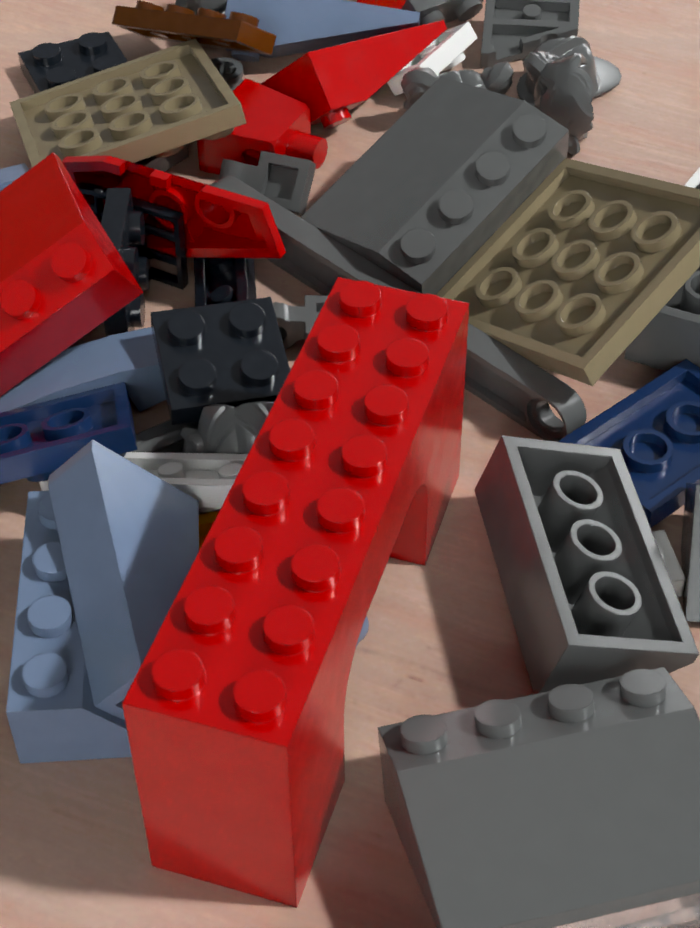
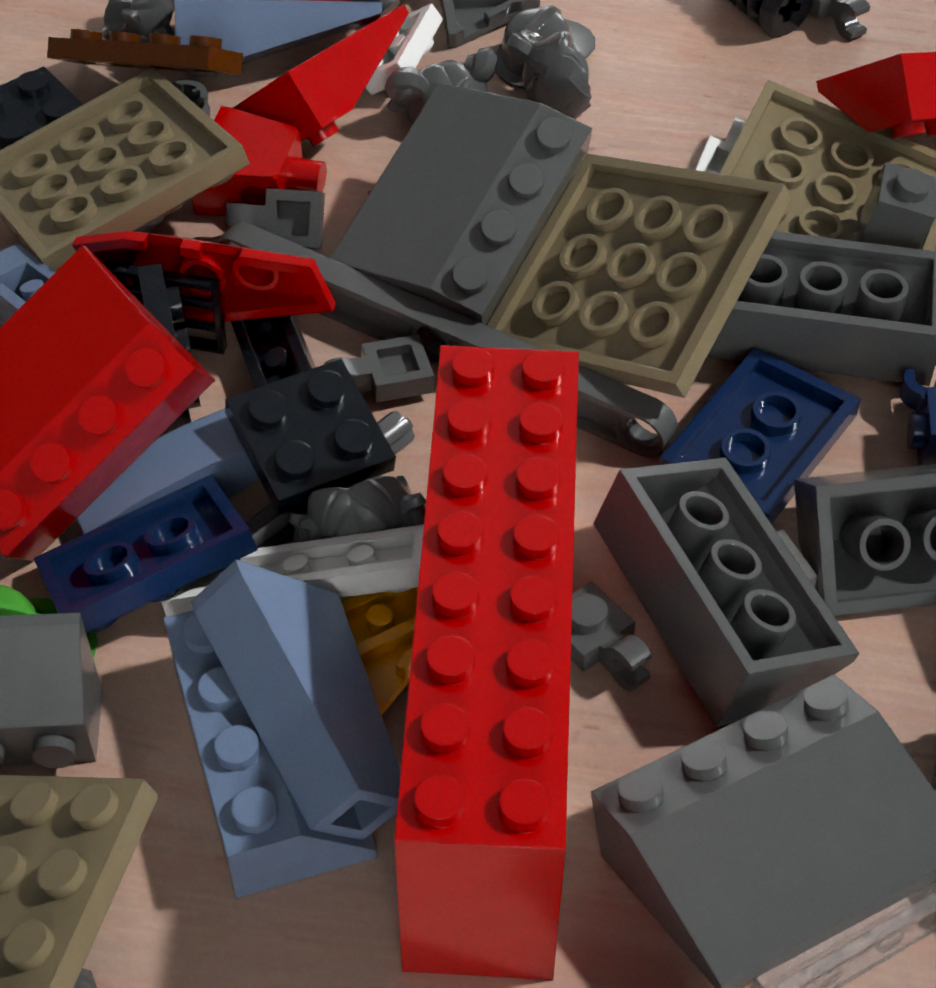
camera: 15 degrees left, 5 degrees up
none -> dark grey plate [571,581,652,692]

